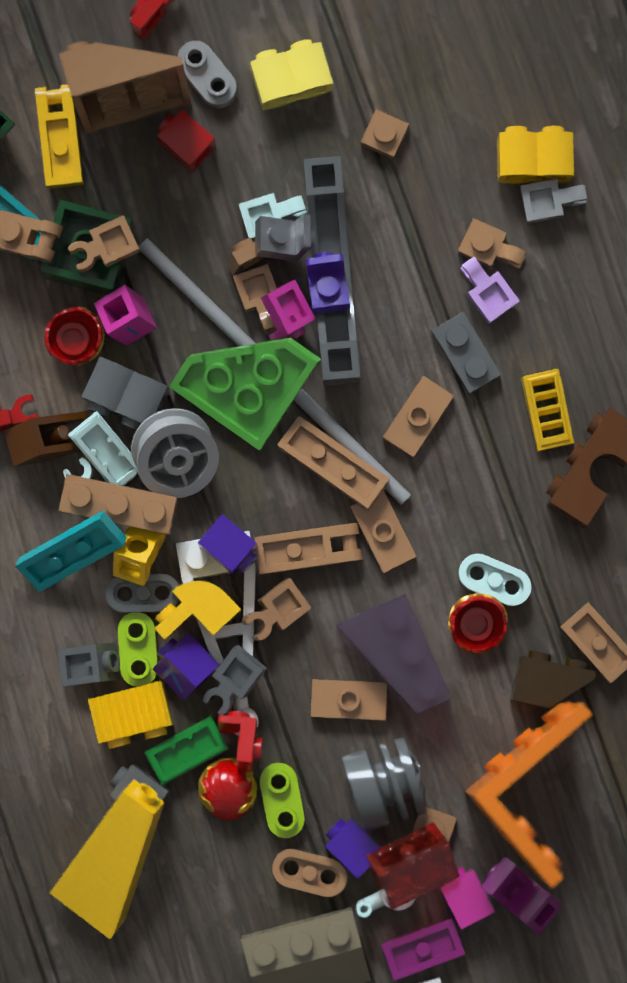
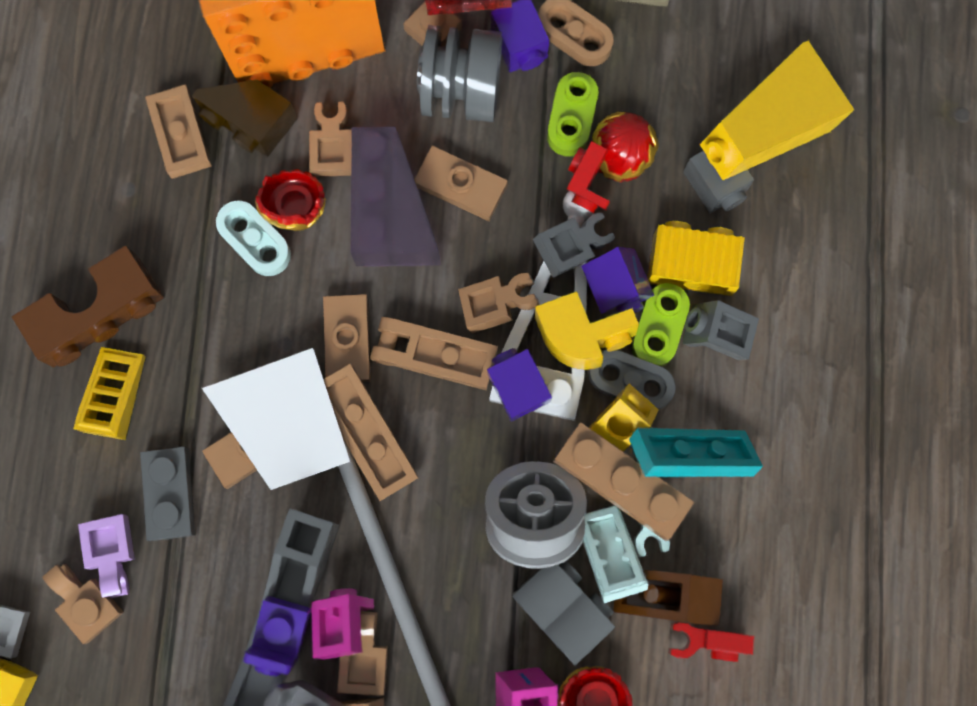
camera: 160 degrees left, 5 degrees down
green plate [145,716,229,785] -> none
bright green plate [169,338,321,451] -> none
none -> white sticker [202,348,350,490]
none -> medium nougat plate [309,102,354,177]

